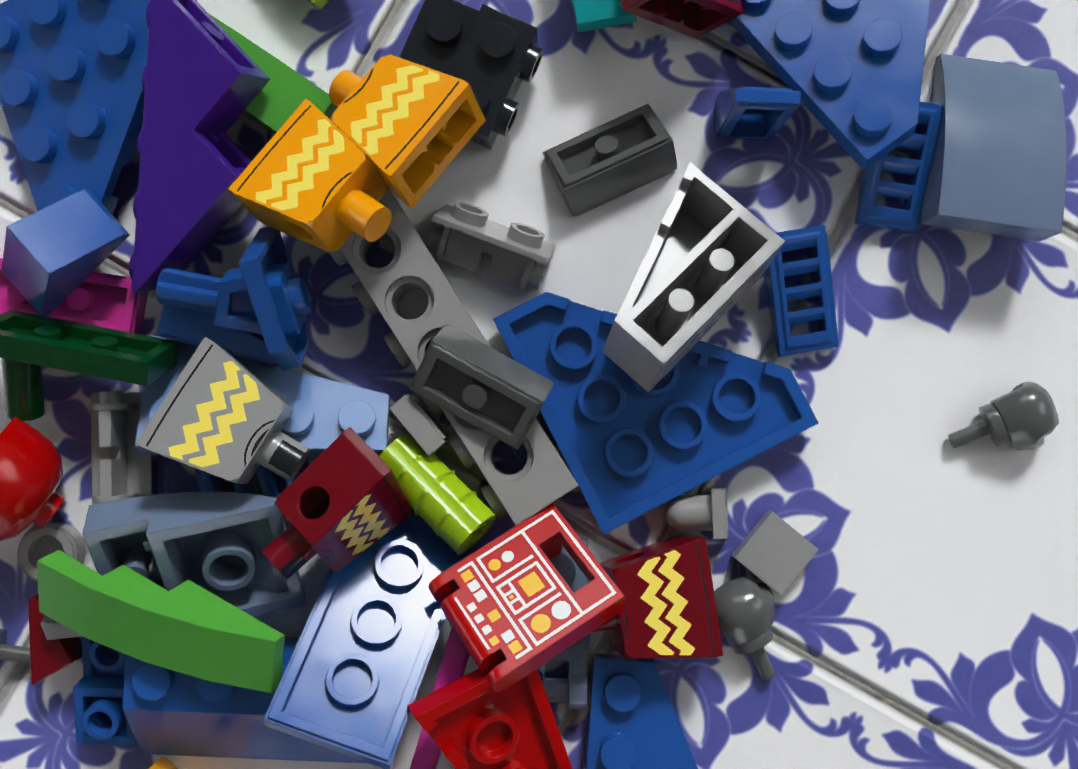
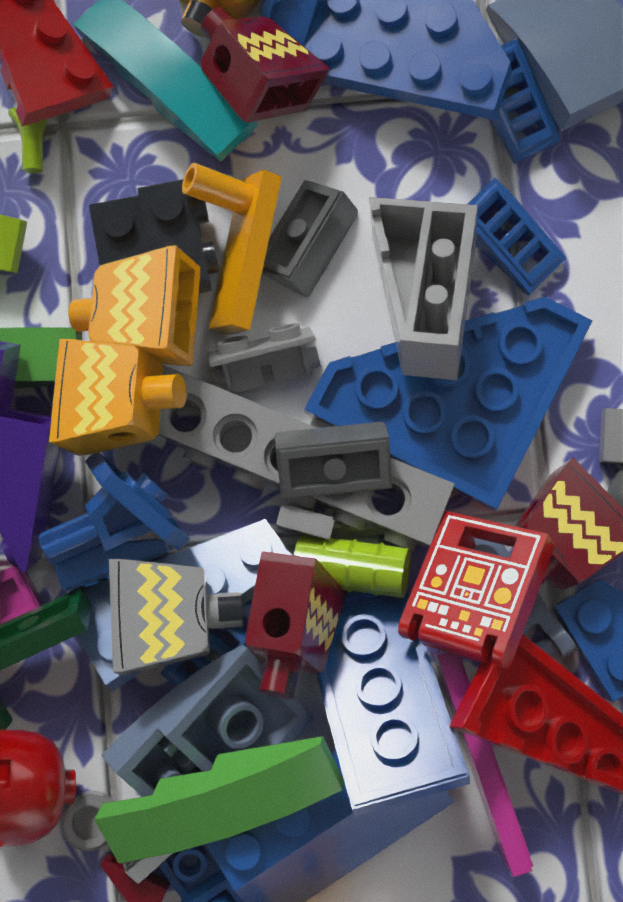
camera: 40 degrees left, 5 degrees down
light grey hinge [91,391,154,505] -> none
light grey piece [665,487,729,539] -> none
blue slope [715,87,801,140] -> none
none -> light orange piece [182,163,282,335]

